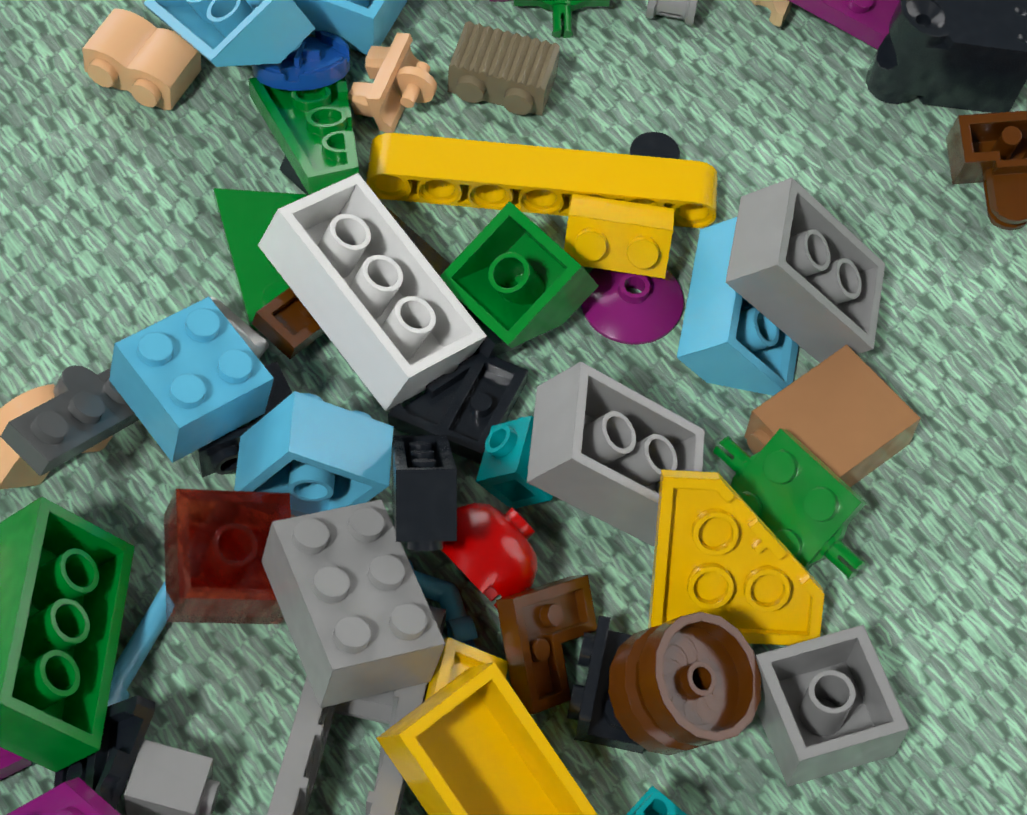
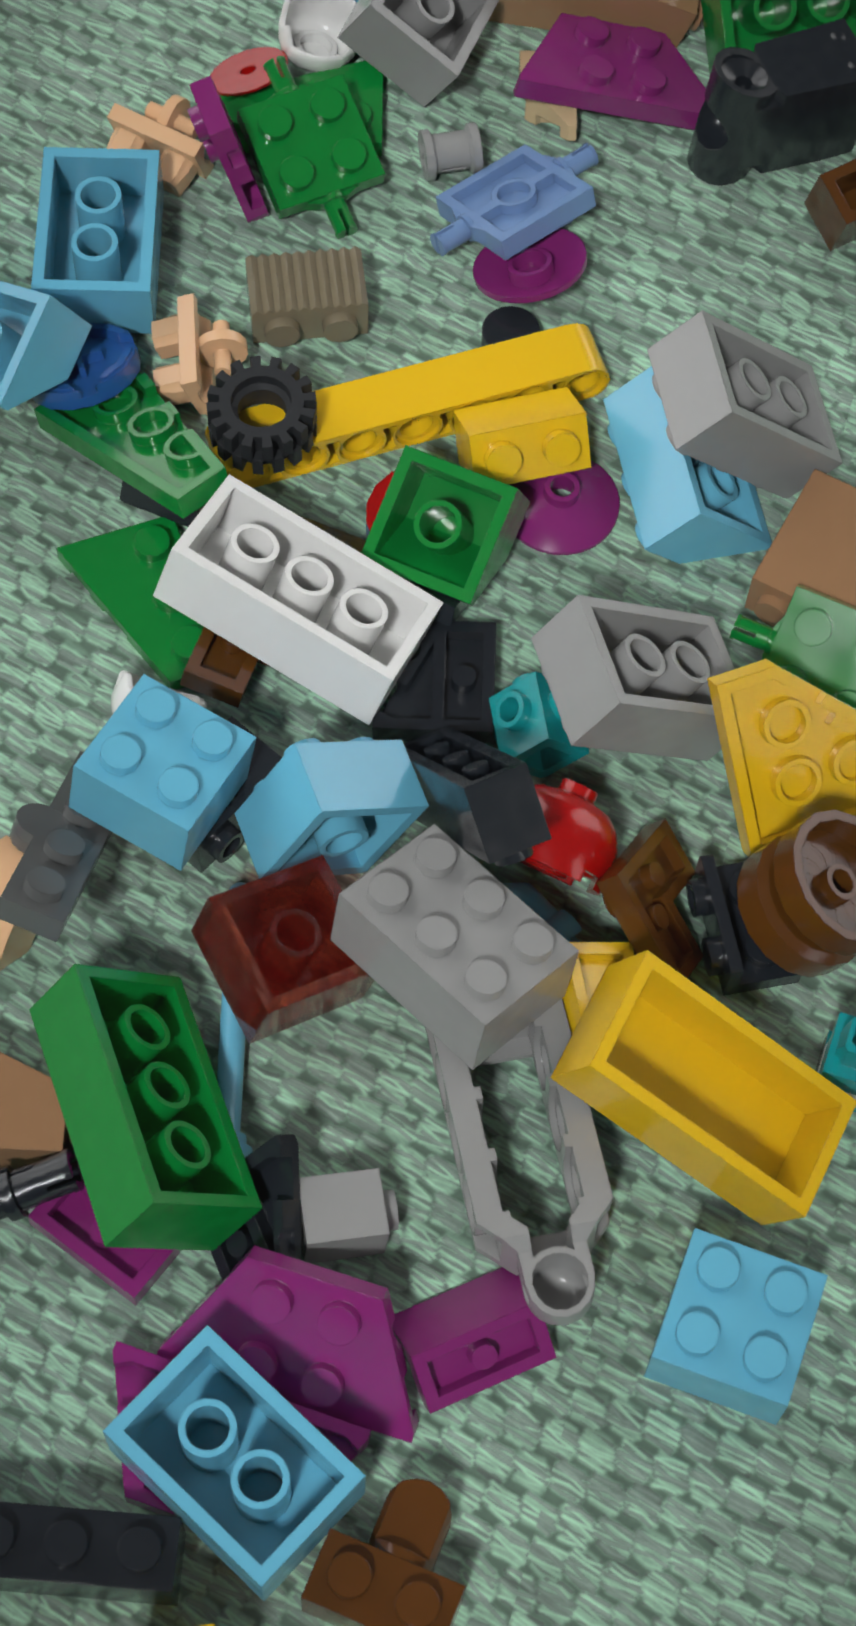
camera: 20 degrees left, 5 degrees up
none -> black tyre [206,356,317,475]
none -> medium blue plate [430,143,599,261]
none -> magenta dish [473,228,587,304]

